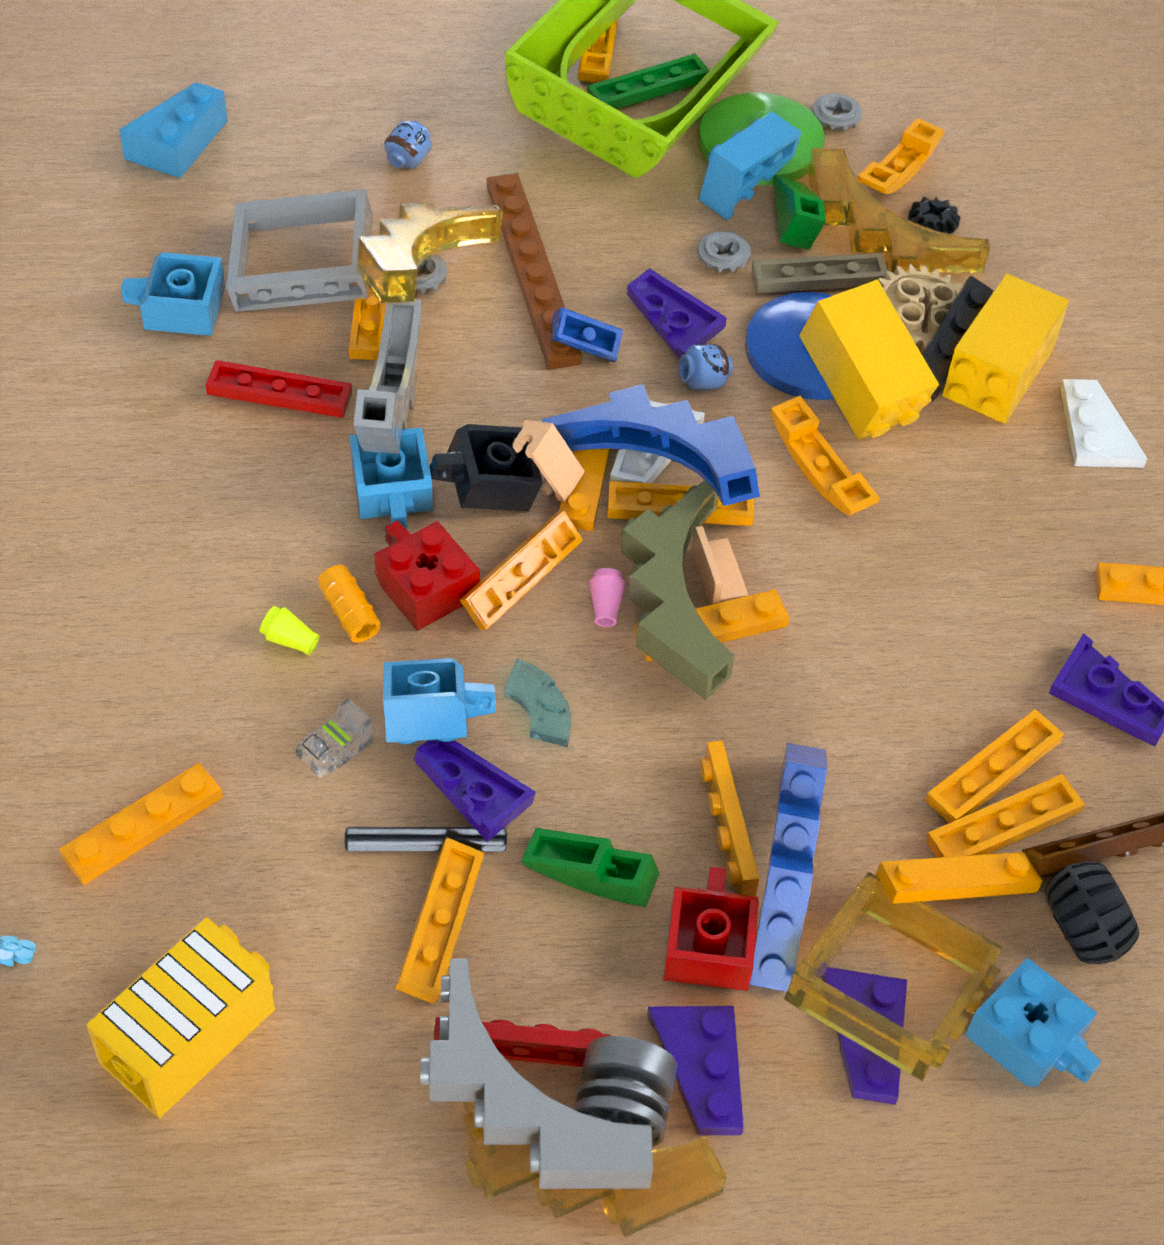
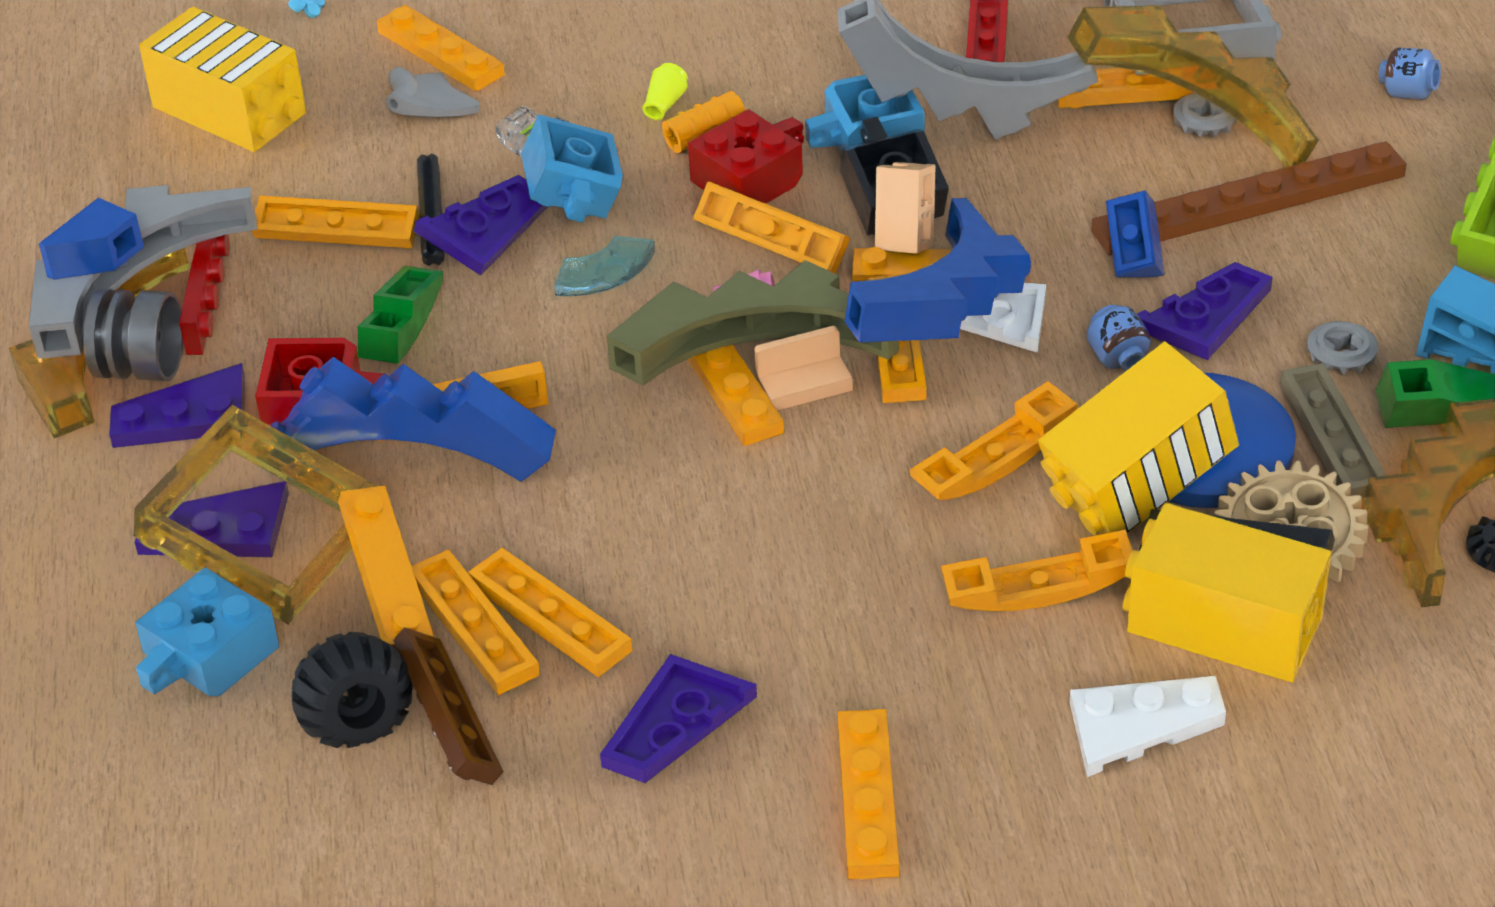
camera: 90 degrees right, 10 degrees down
none -> blue slope [38,197,144,280]
none -> light grey arm [386,67,480,117]
none -> light orange slope [941,530,1132,611]

